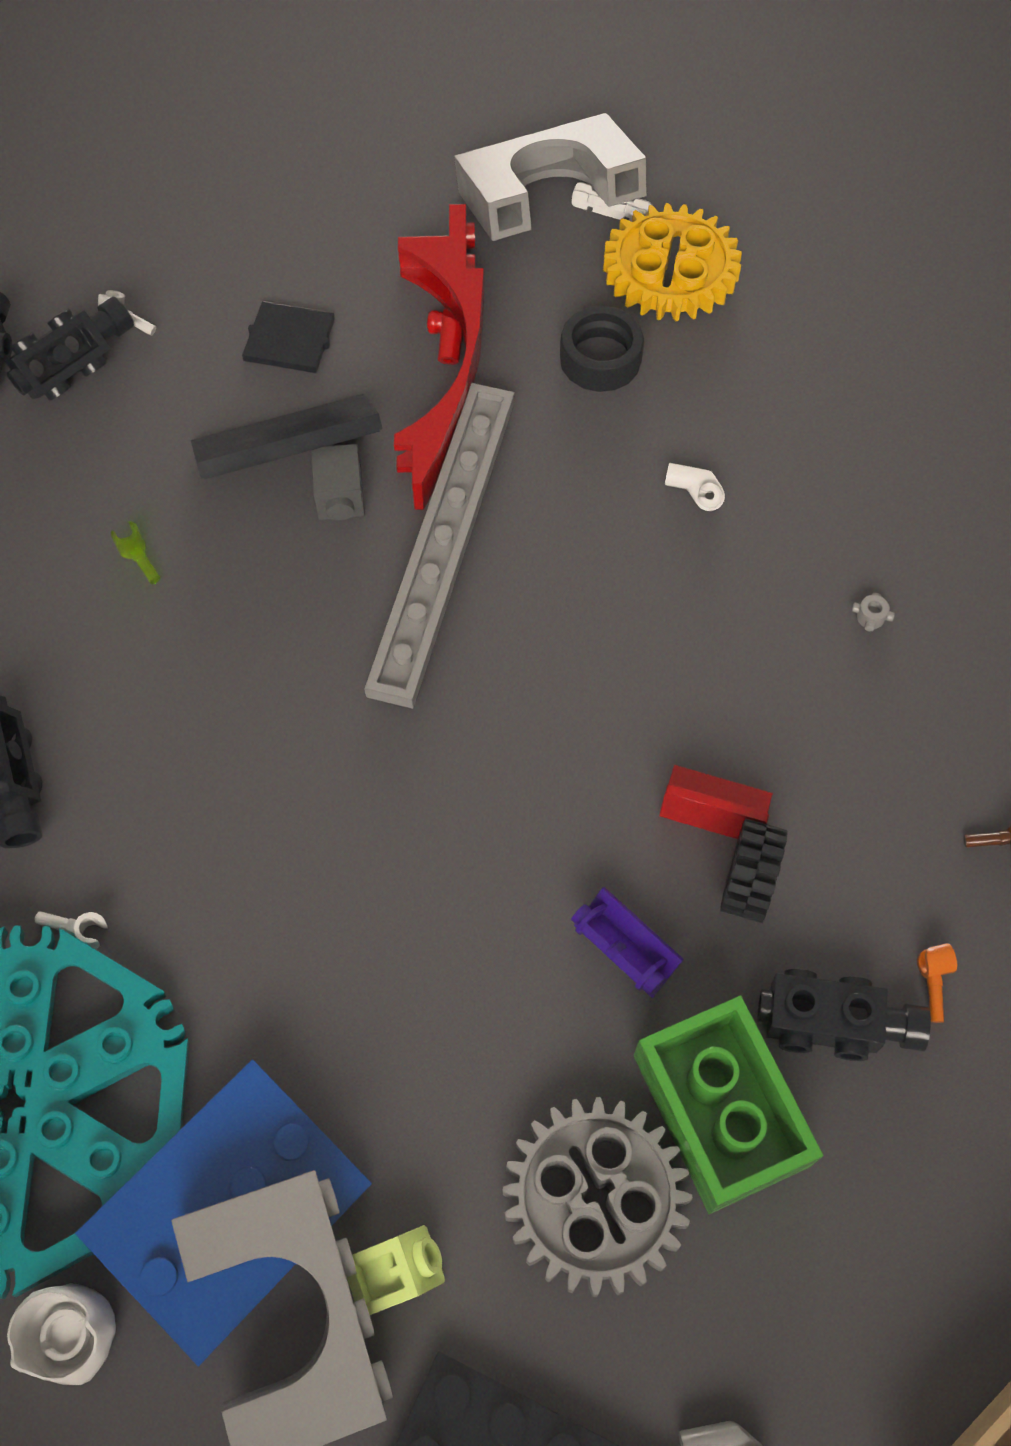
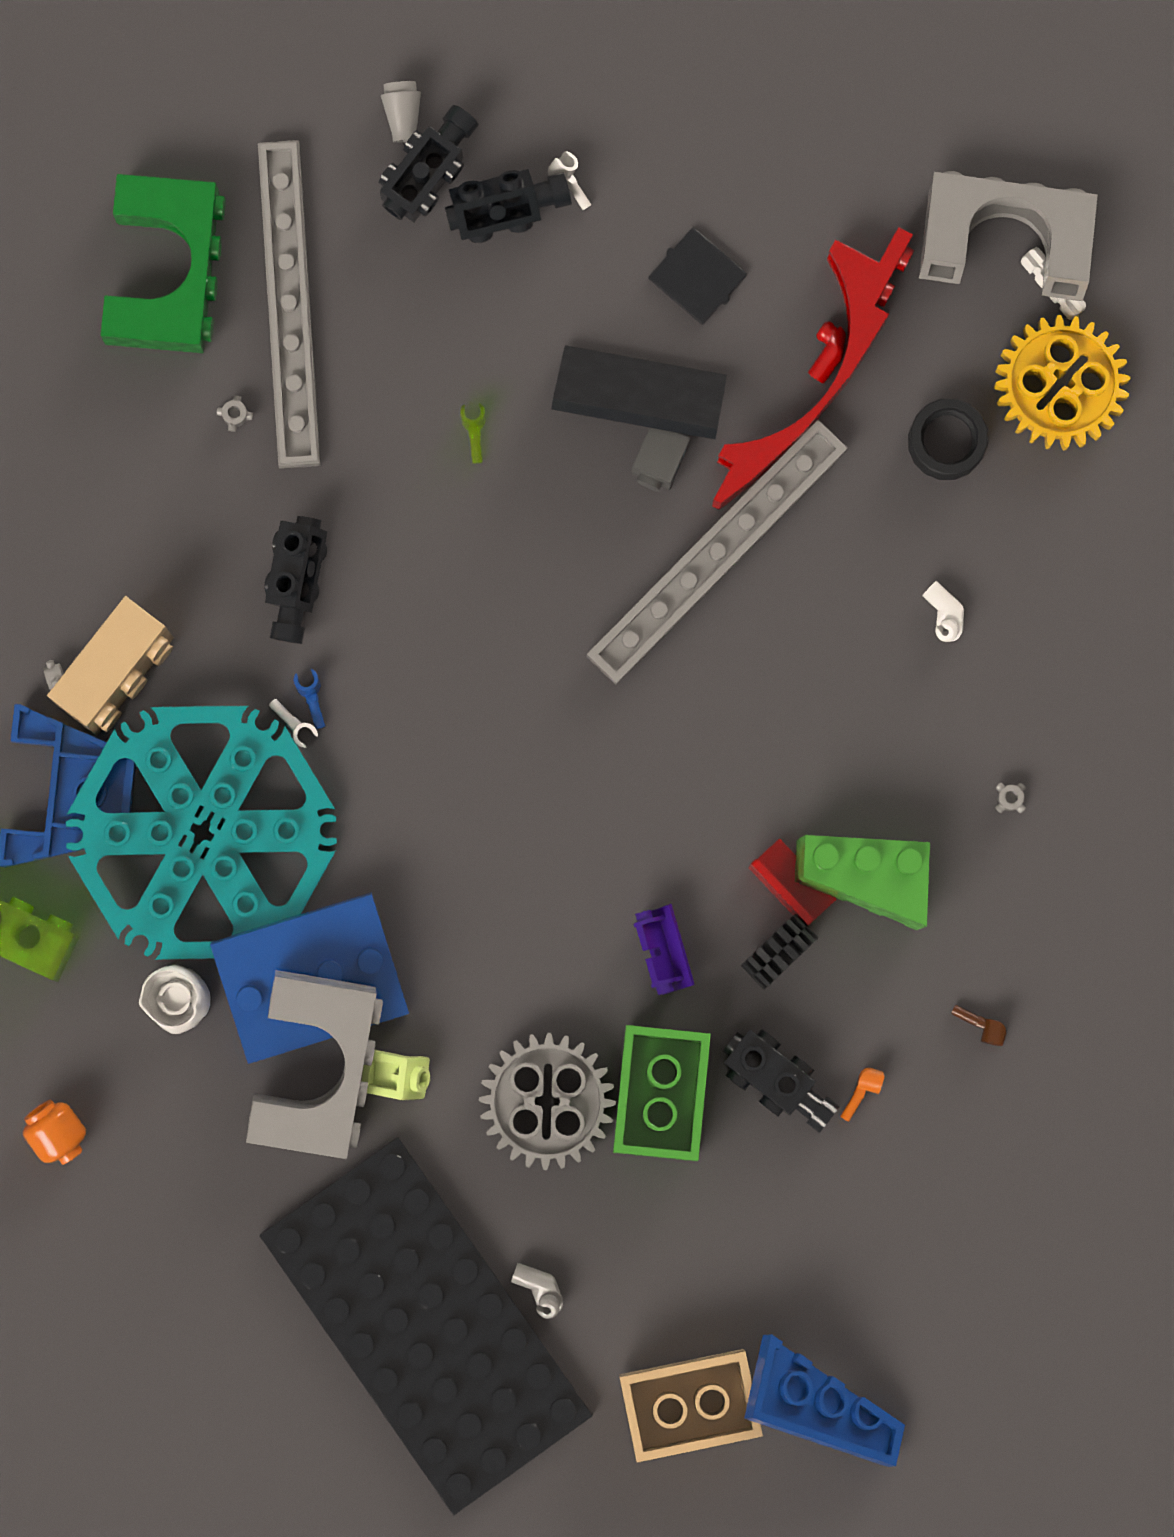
camera: 25 degrees right, 20 degrees up
none -> blue hand [294,669,326,730]
none -> bright green wedge [795,835,930,930]

